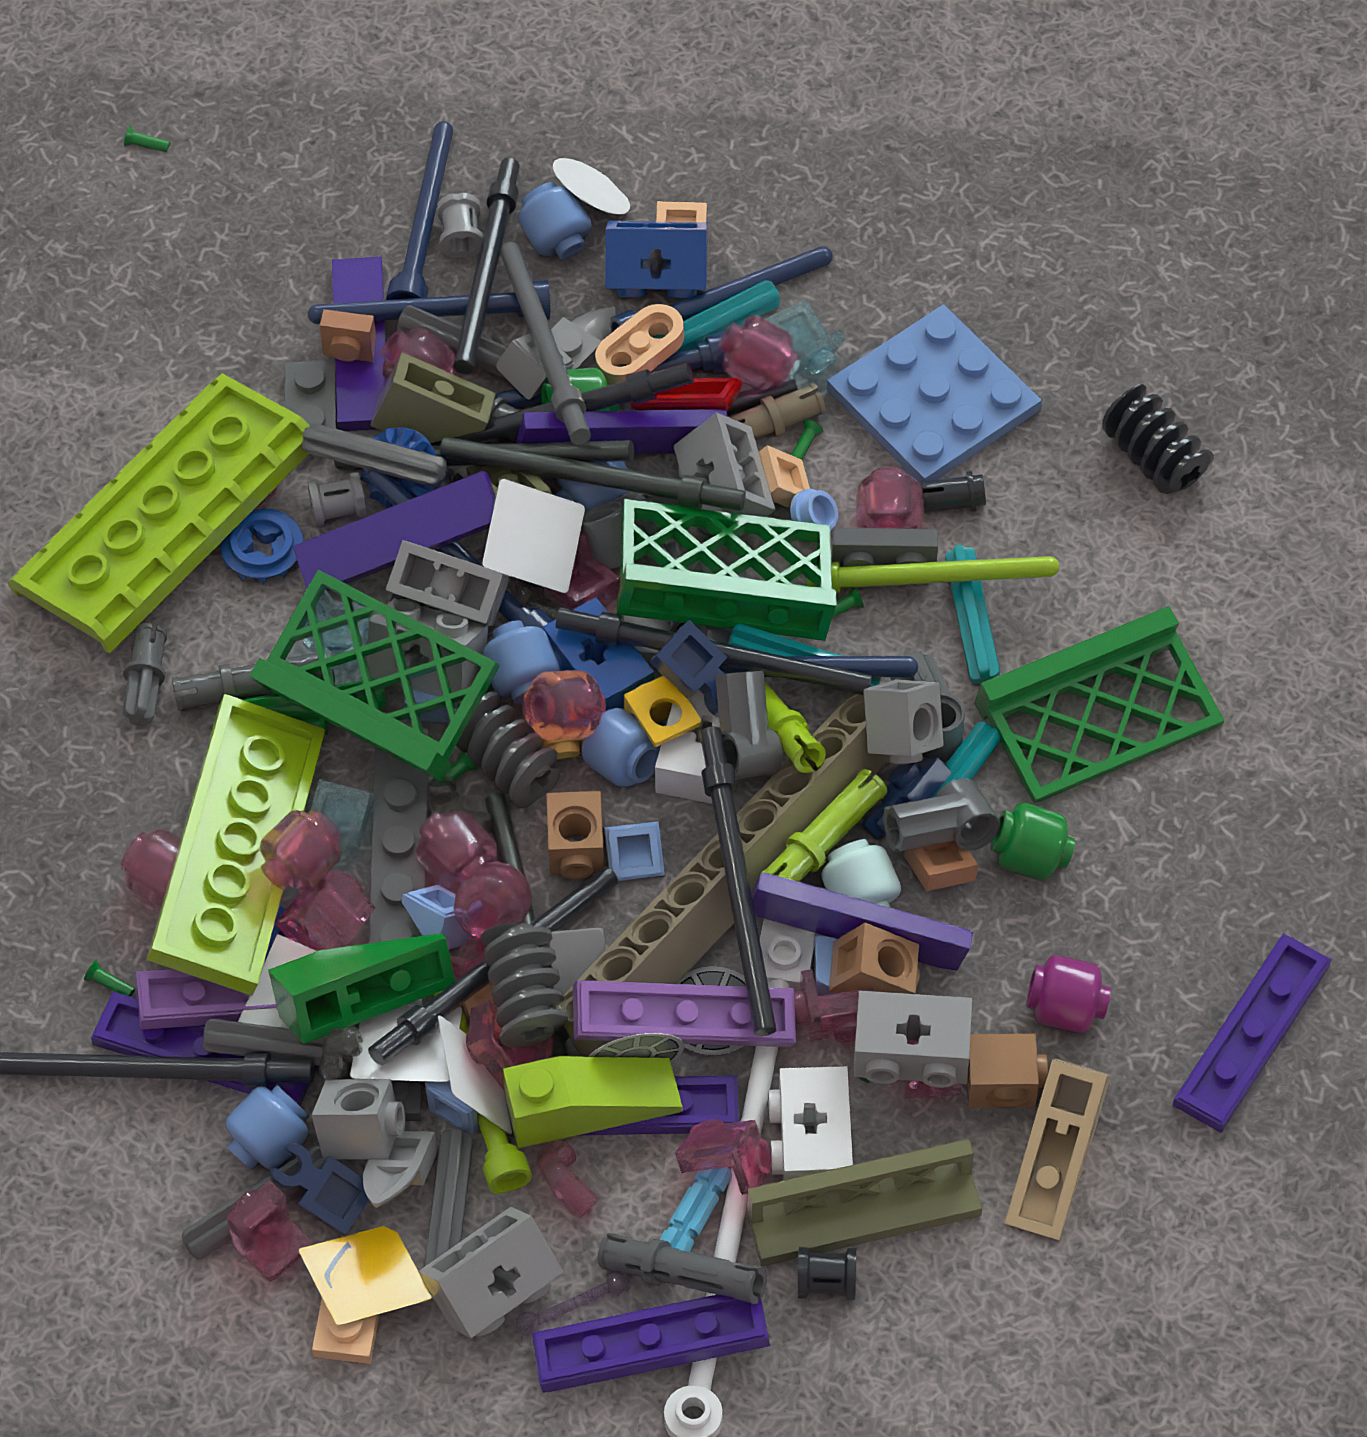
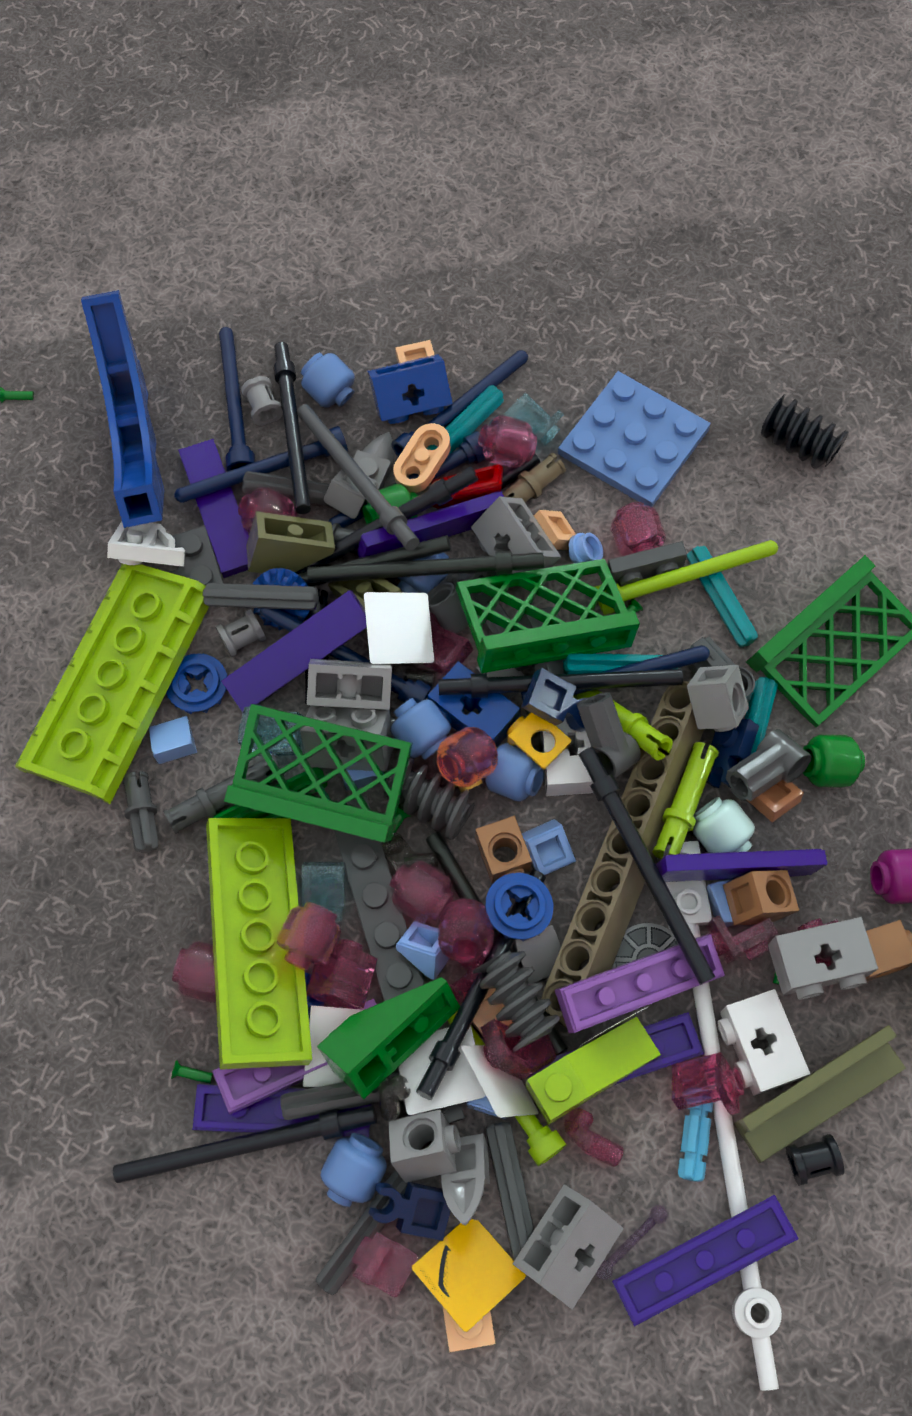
camera: 15 degrees left, 10 degrees up
nougat plate [319,309,377,362] -> none
white sticker [553,158,630,214] -> none
dark grey pin [598,1233,767,1304] -> none
green piece [791,420,823,460] -> none
black pin [921,471,986,514] -> none
none -> blue arch [81,290,165,528]
none -> white wing [107,521,185,566]
none -> light blue slope [149,716,197,764]
none -> blue gear [485,873,553,942]

